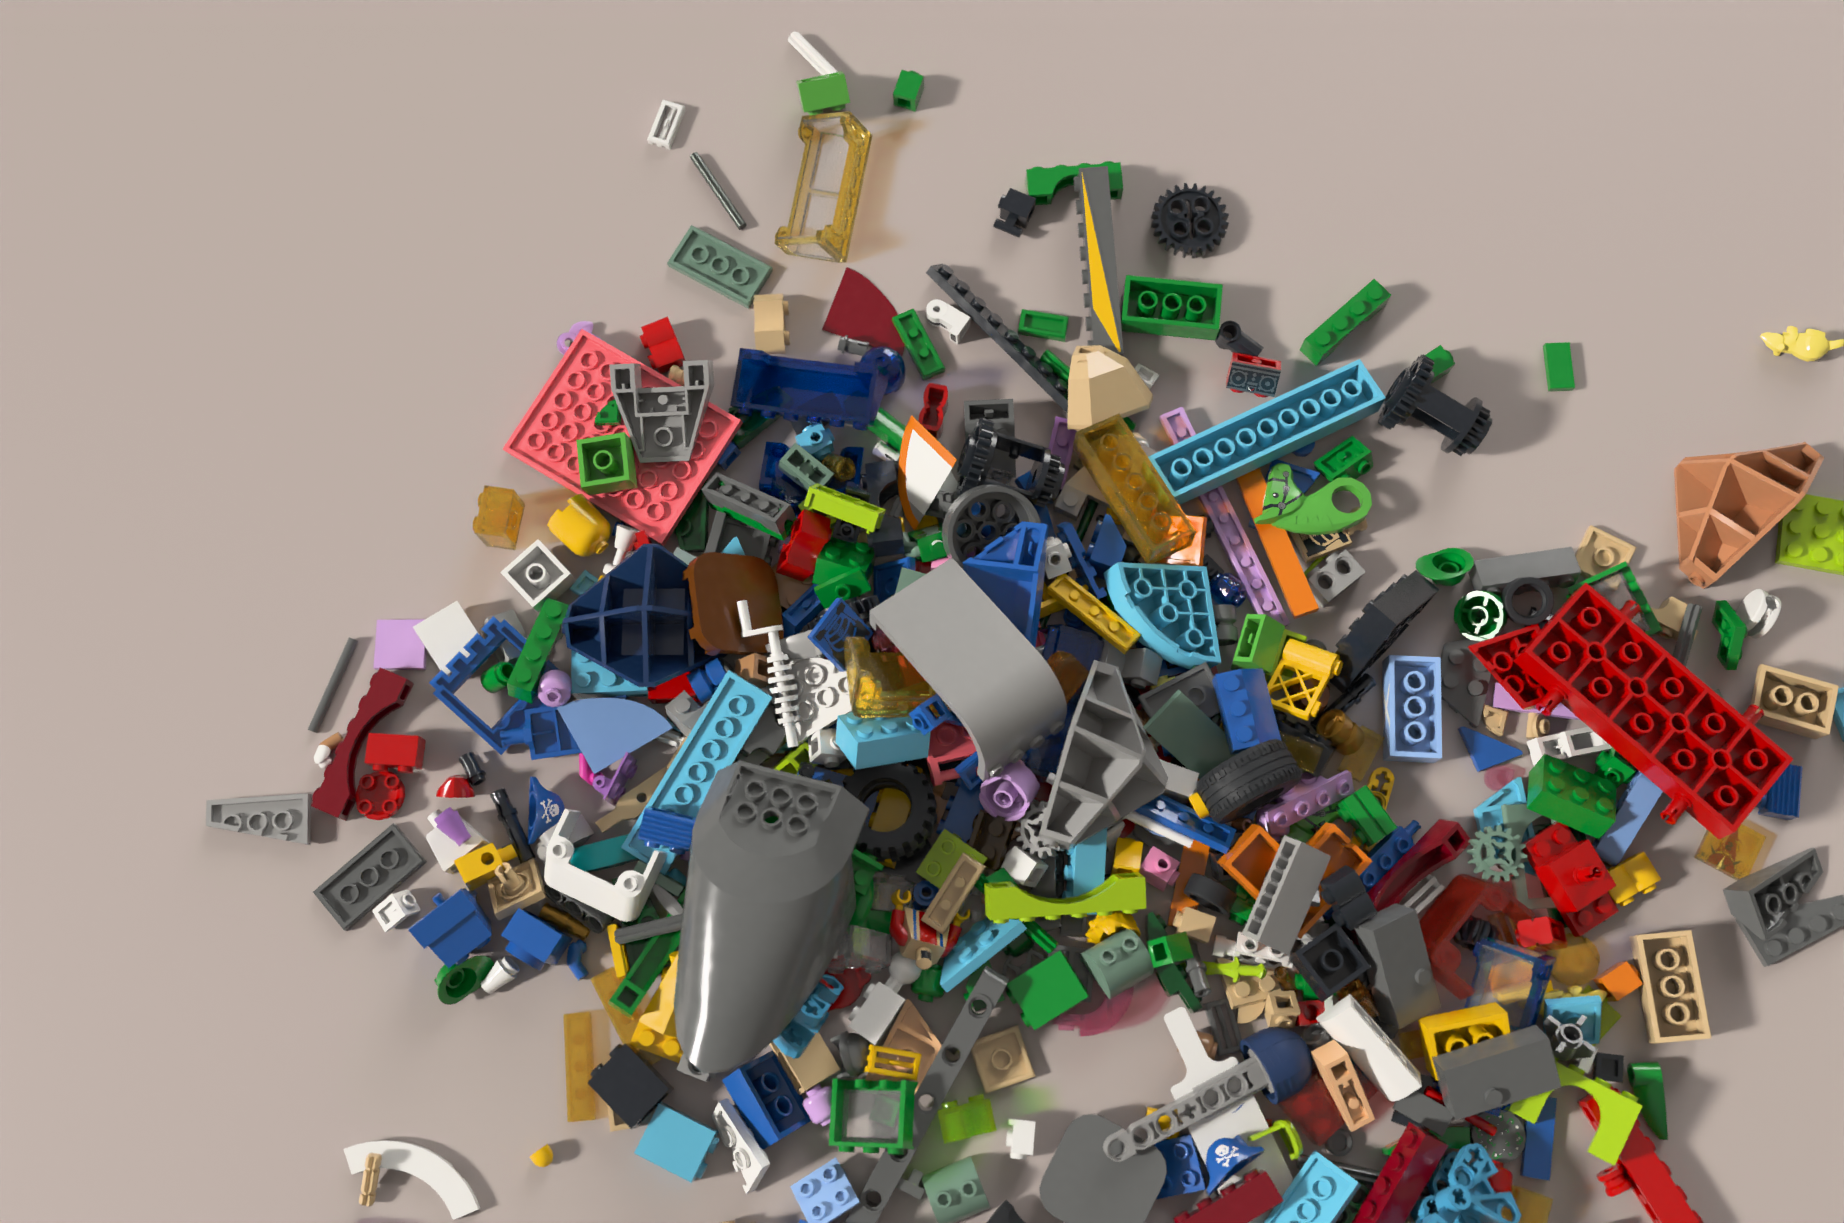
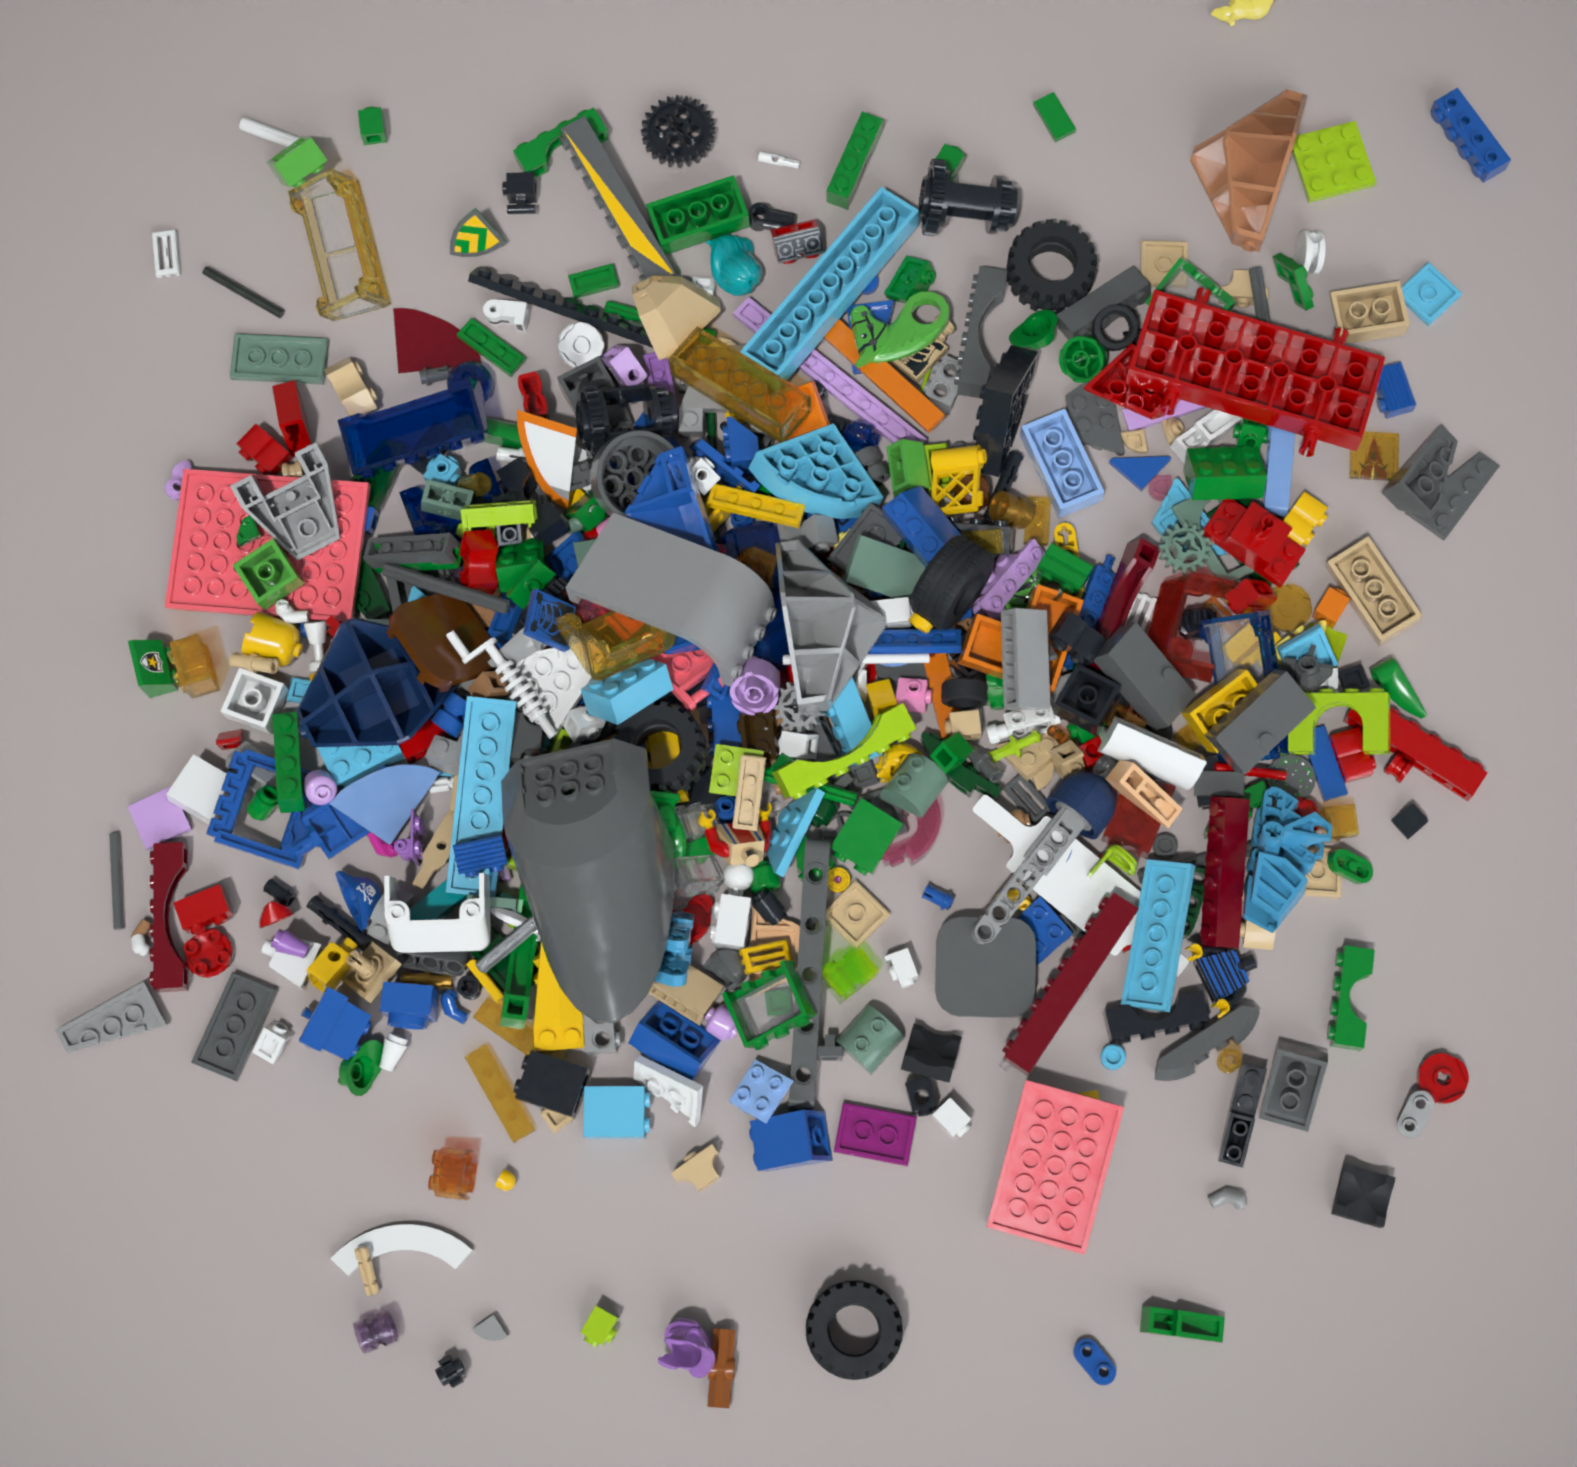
camera: 25 degrees left, 0 degrees up
blue brick [909,694,952,735] -> none
blue hat [1206,1135,1264,1195] -> none
none -> green slope [128,640,180,698]
none -> red slope [216,729,244,751]
none -> tan pin [229,652,279,674]
none -> red slope [272,380,313,457]
none -> white arm [275,599,309,624]
none -> dark grey axle [382,563,510,614]
none -> clear orange brick [428,1147,477,1201]
none -> shield [450,208,506,257]
none -> black bush [457,975,482,1000]
none -> tile [558,322,605,368]
none -> lavender torso [600,345,648,387]
none -> teal piece [705,234,762,296]
none -> black brick [751,888,787,926]
none -> white pin [758,151,800,169]
none -> yellow tile [827,867,850,893]
none -> blue pin [922,884,955,911]
none -> dark grey arch [954,266,1007,398]
none -> black tyre [1006,219,1097,314]
none -> red brick [1329,727,1376,784]

